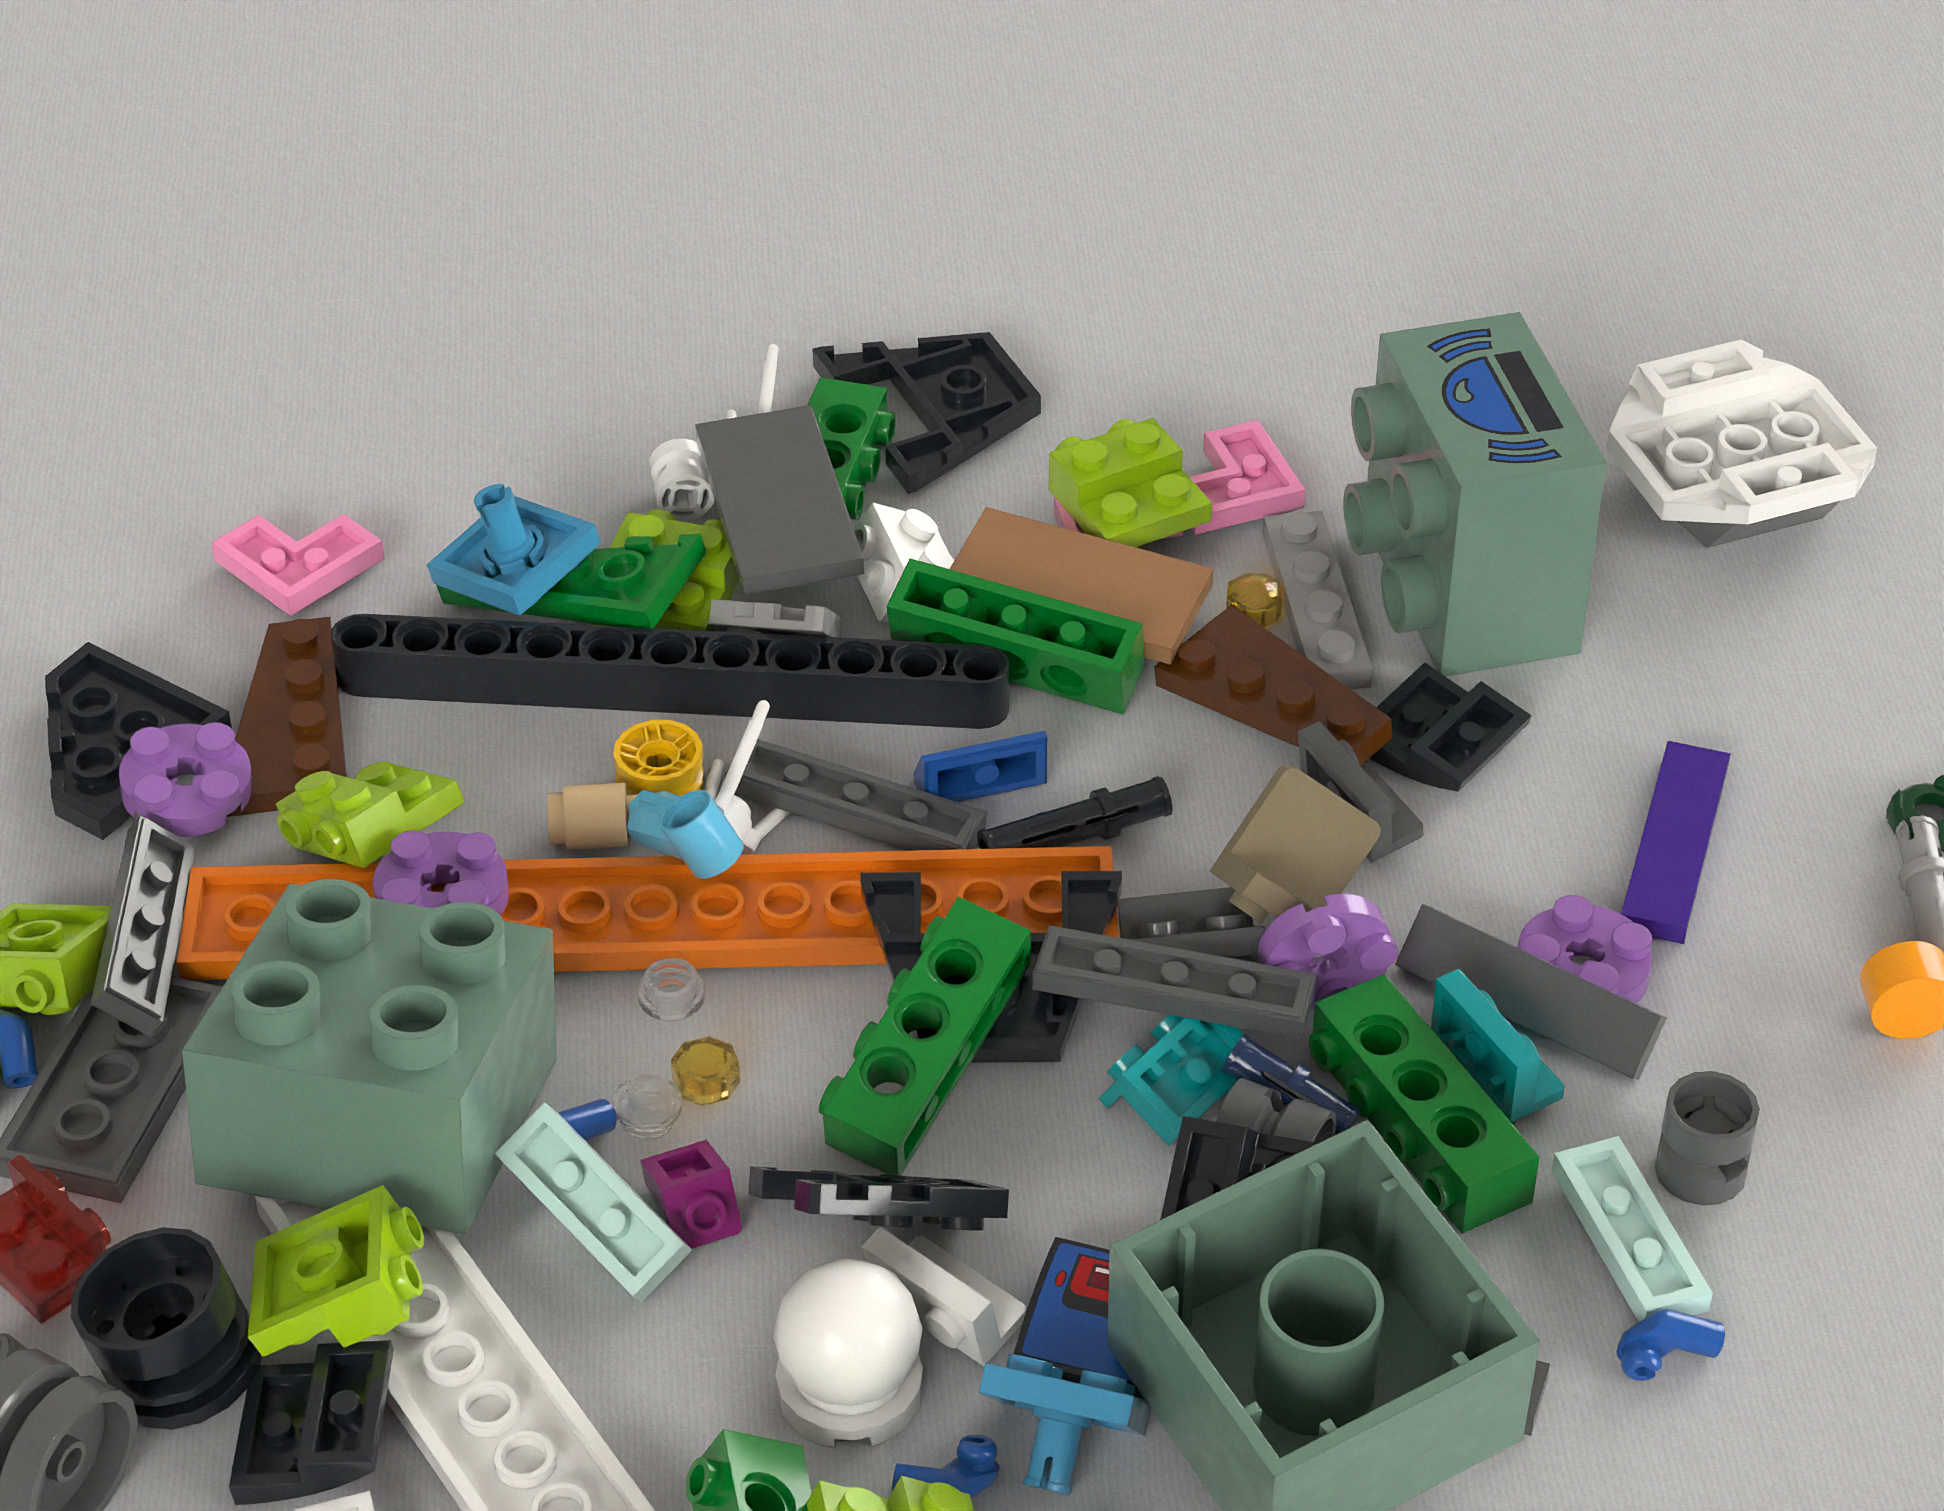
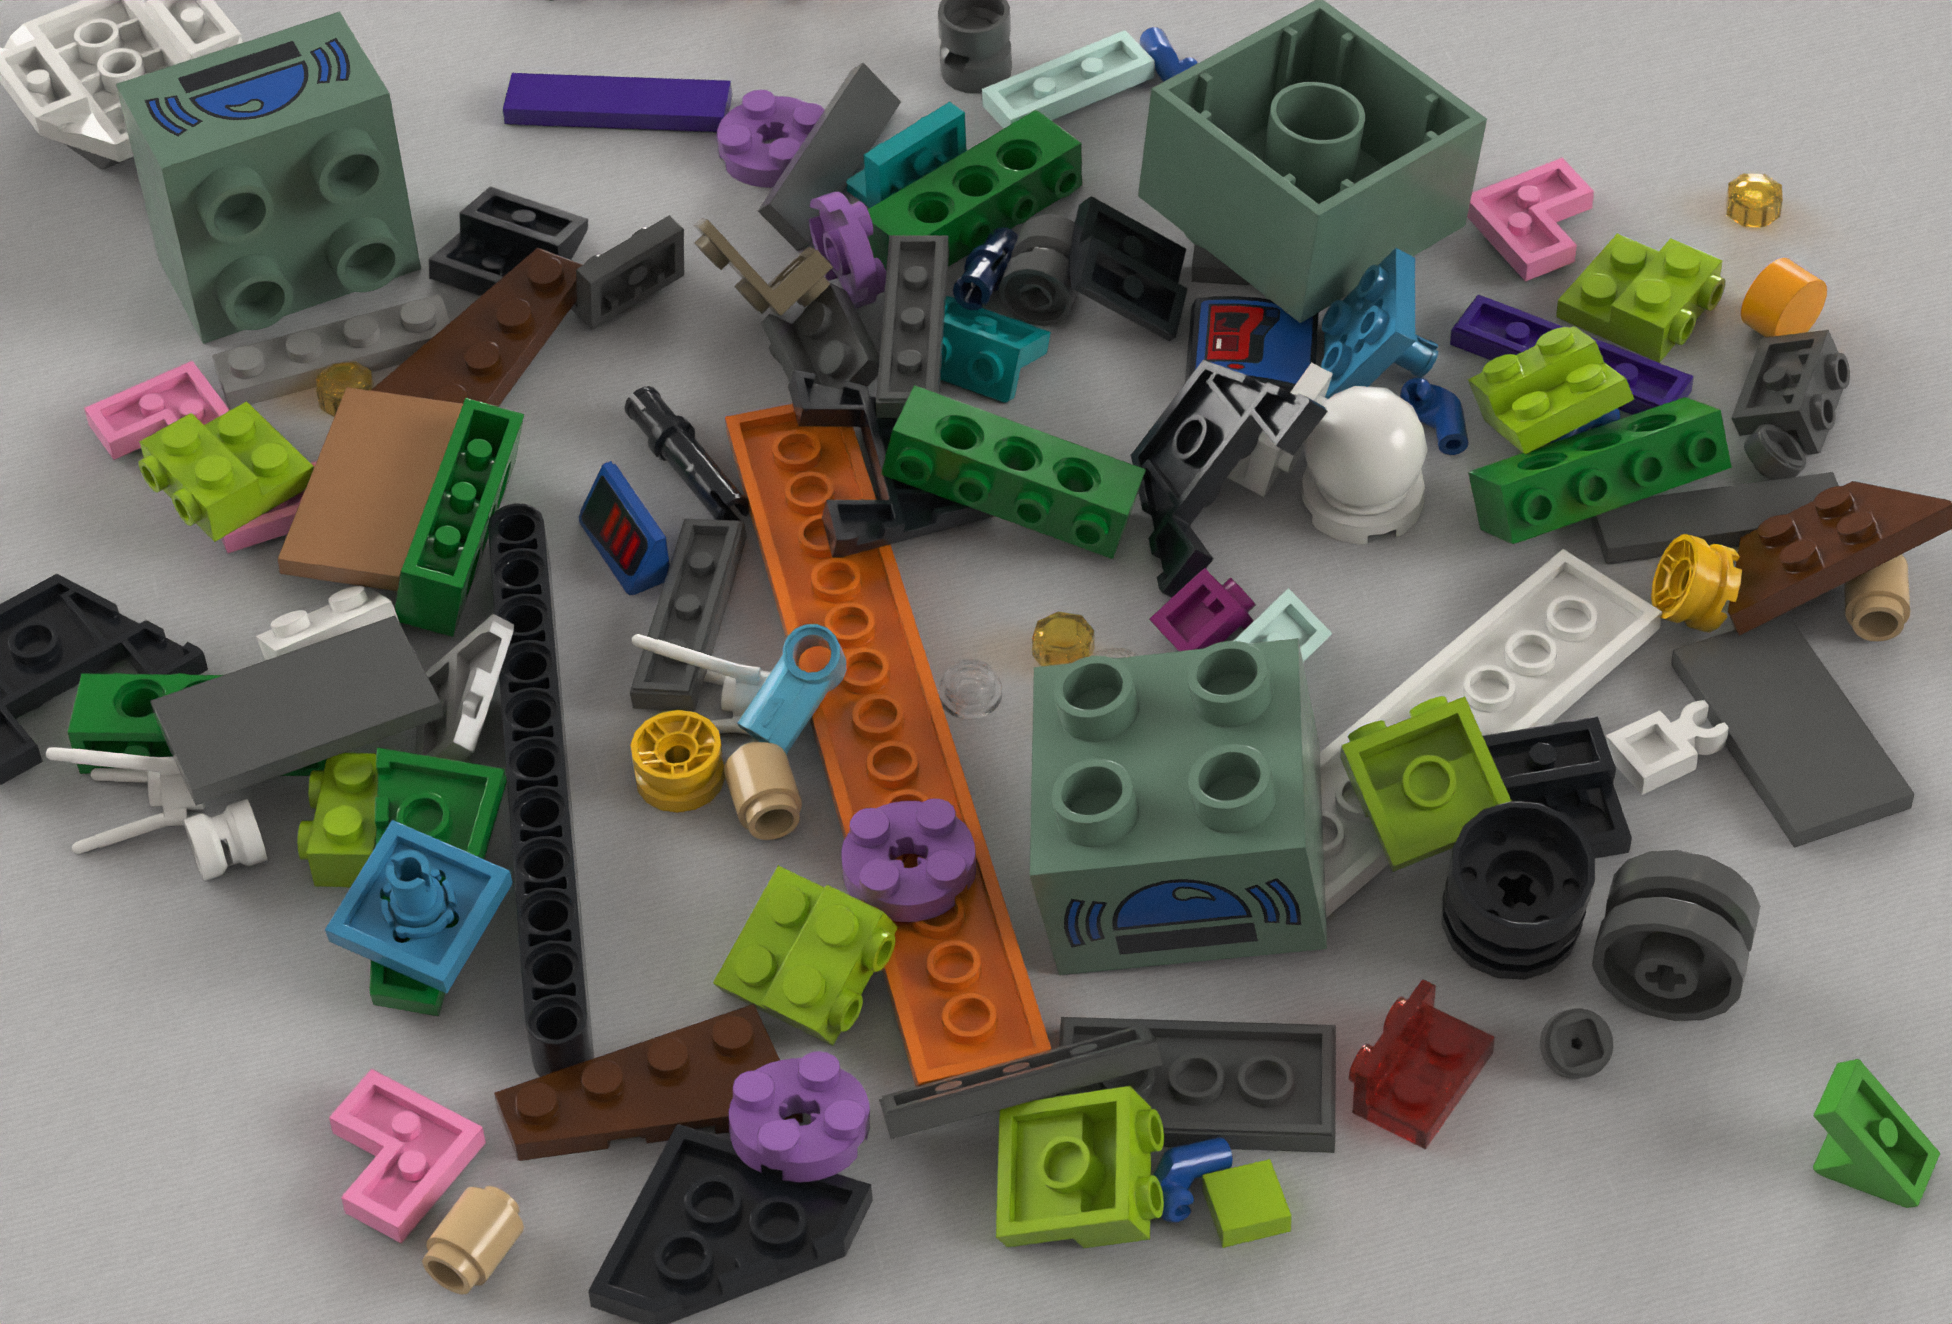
camera: 100 degrees left, 5 degrees up
none -> tan brick [422,1186,524,1295]

